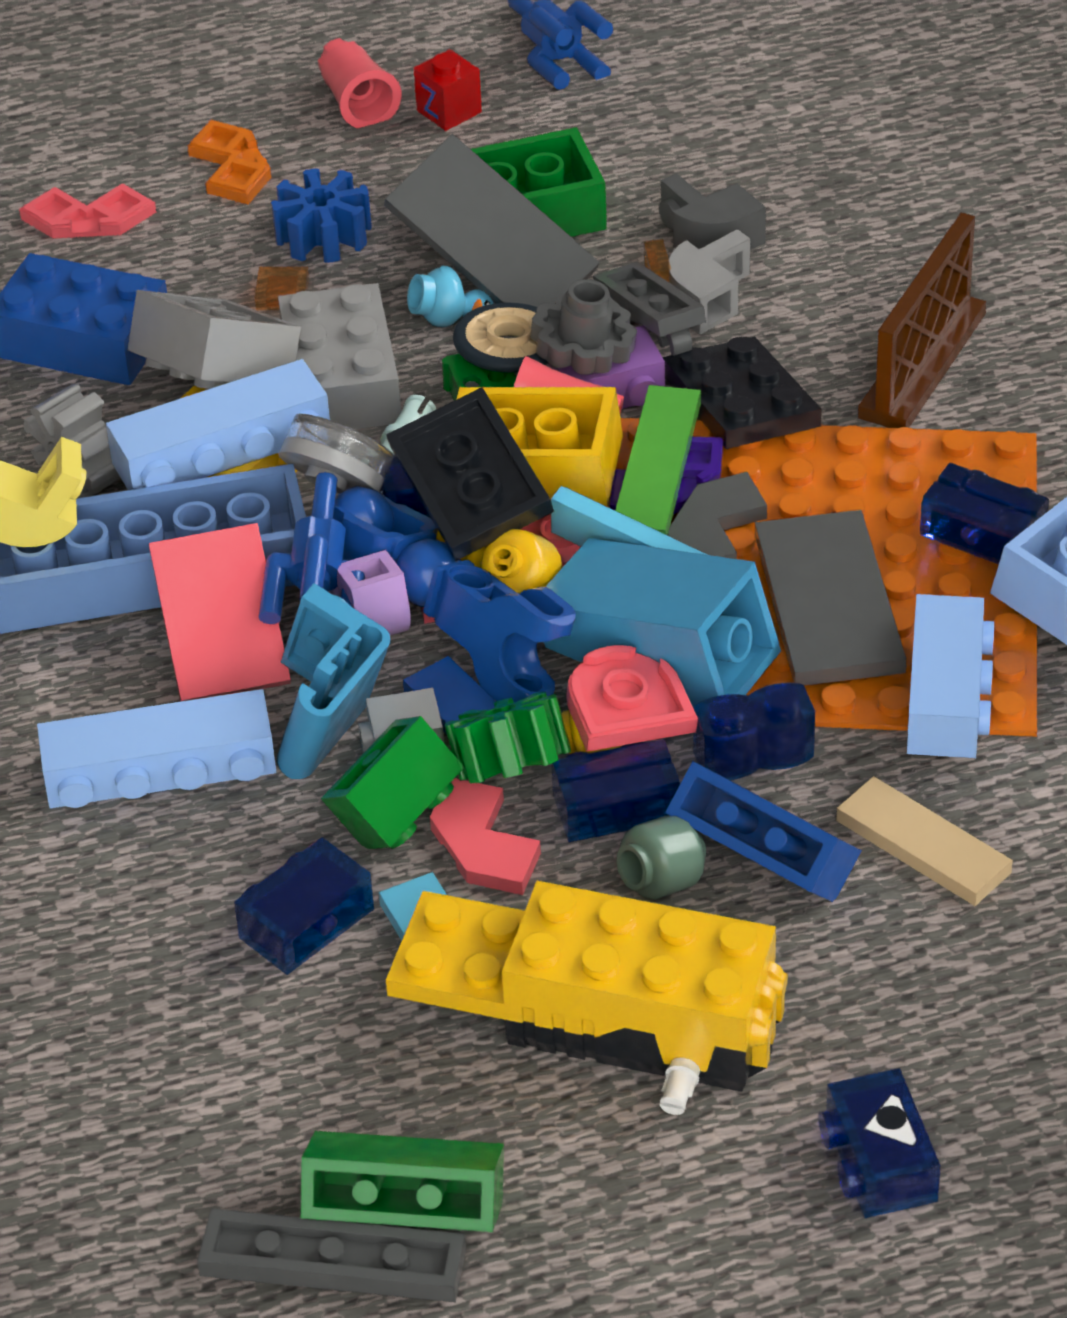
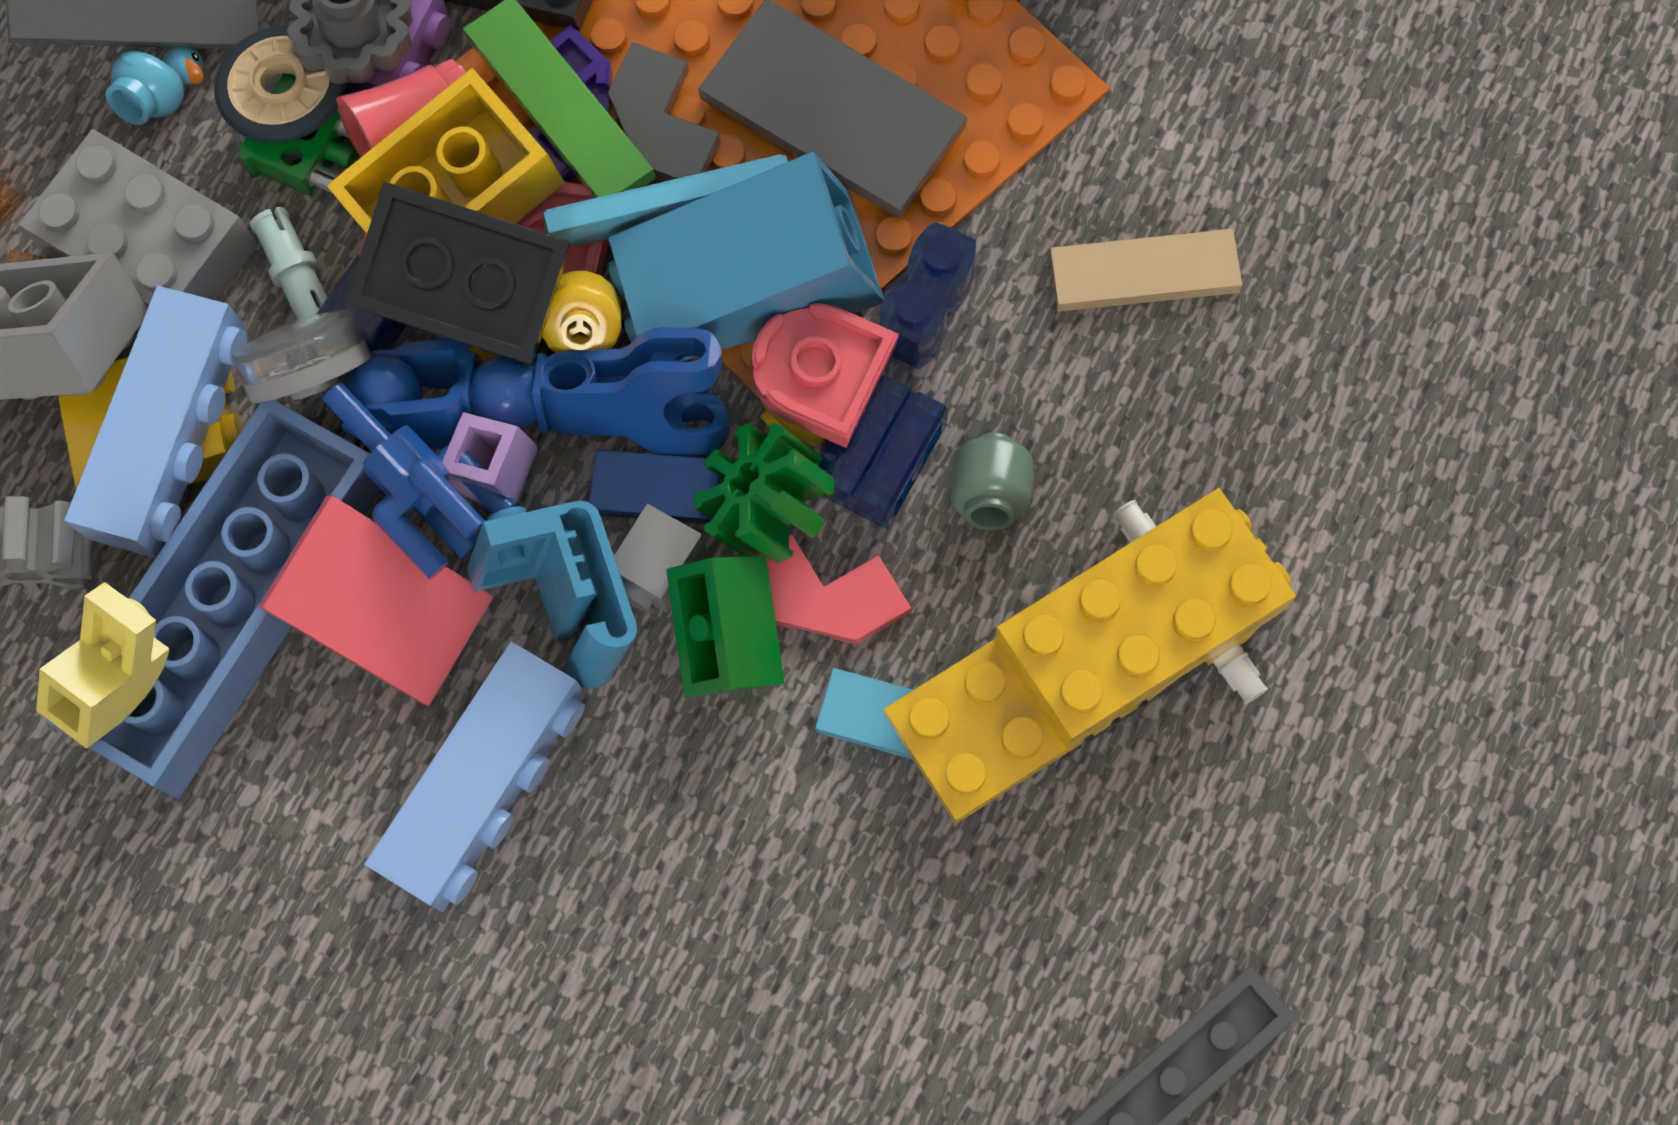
camera: 45 degrees left, 30 degrees up
clear blue brick [234,837,374,975] -> none
green brick [300,1131,504,1232] -> none
blue brick [665,761,862,902] -> none
clear blue brick [818,1068,941,1218] -> none
light blue brick [907,594,994,758] -> none

